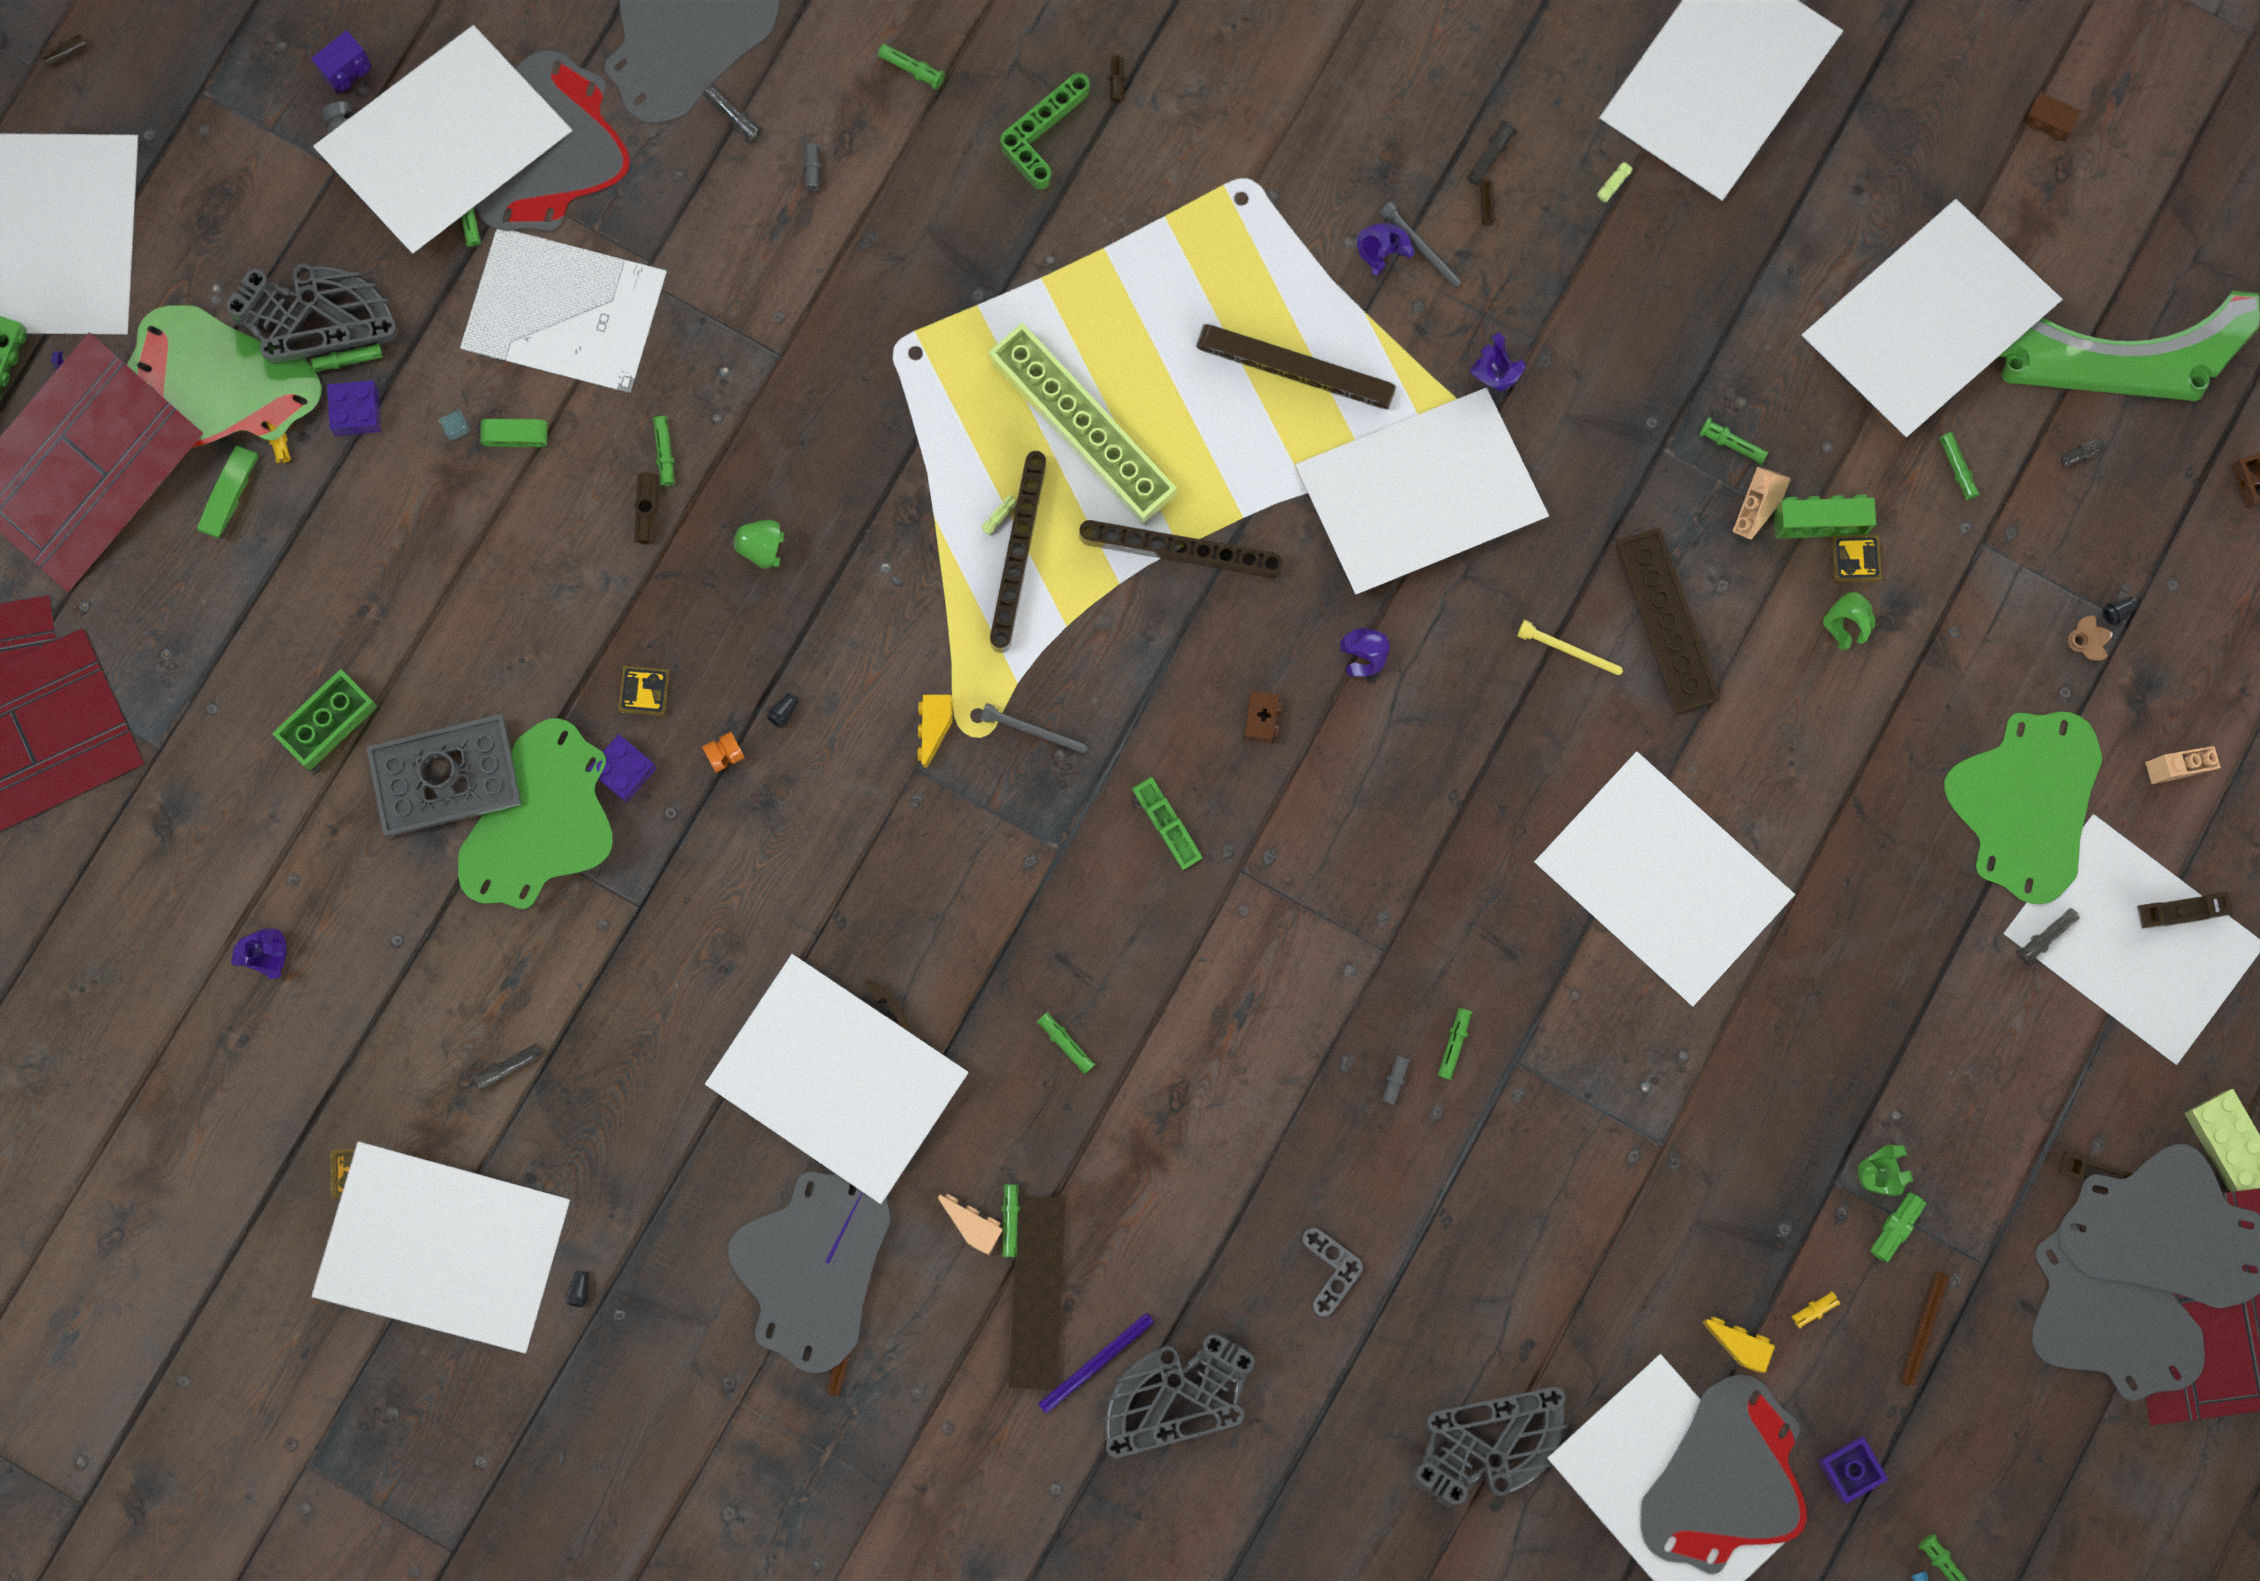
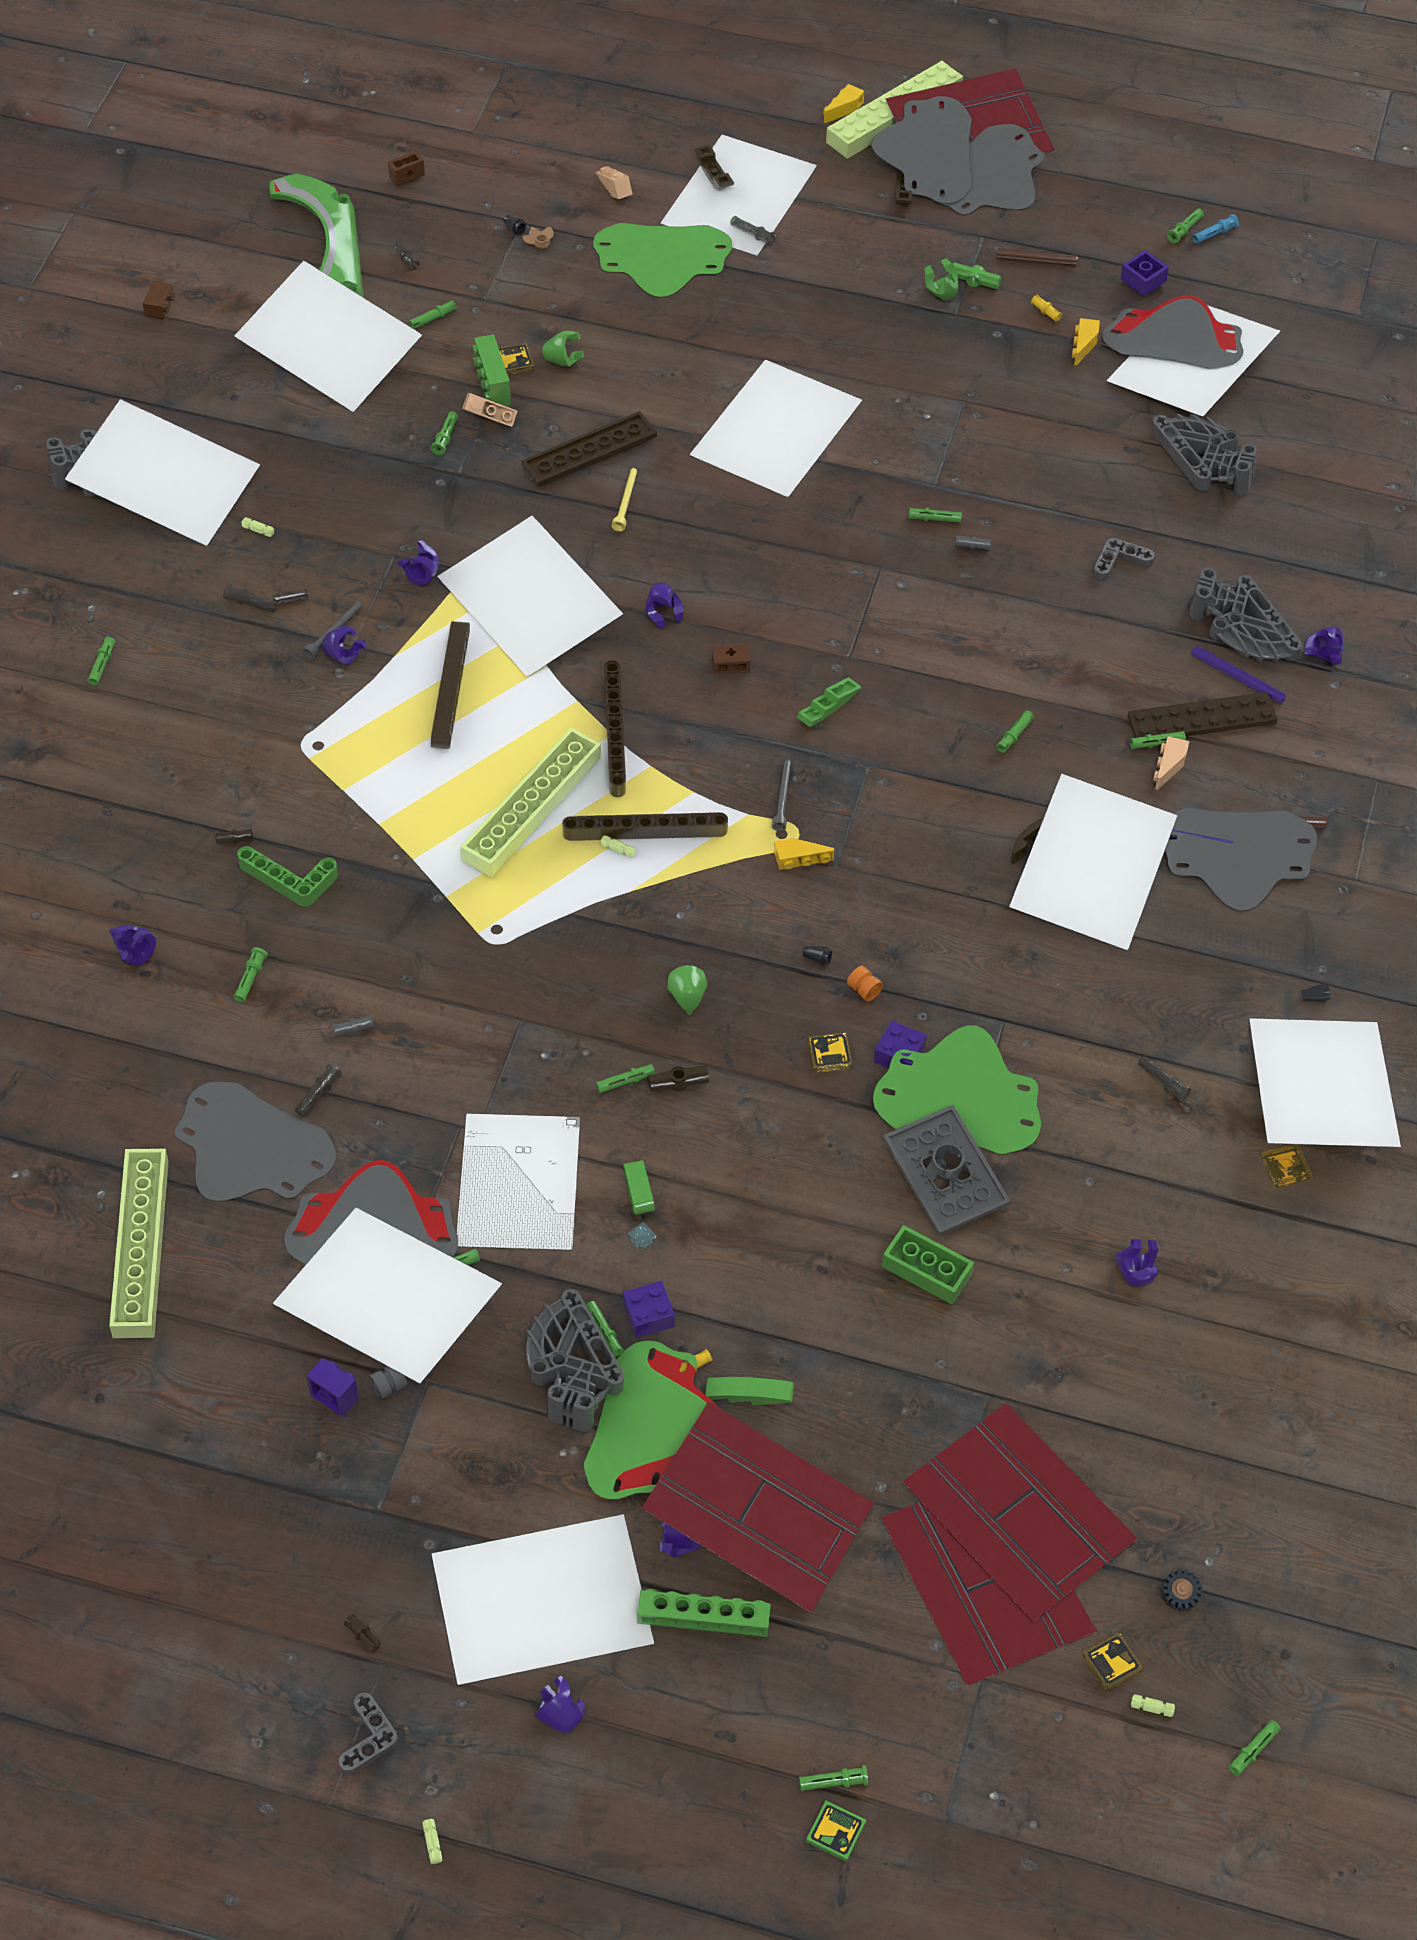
camera: 100 degrees left, 25 degrees down
none -> dark purple piece [1304,627,1344,665]

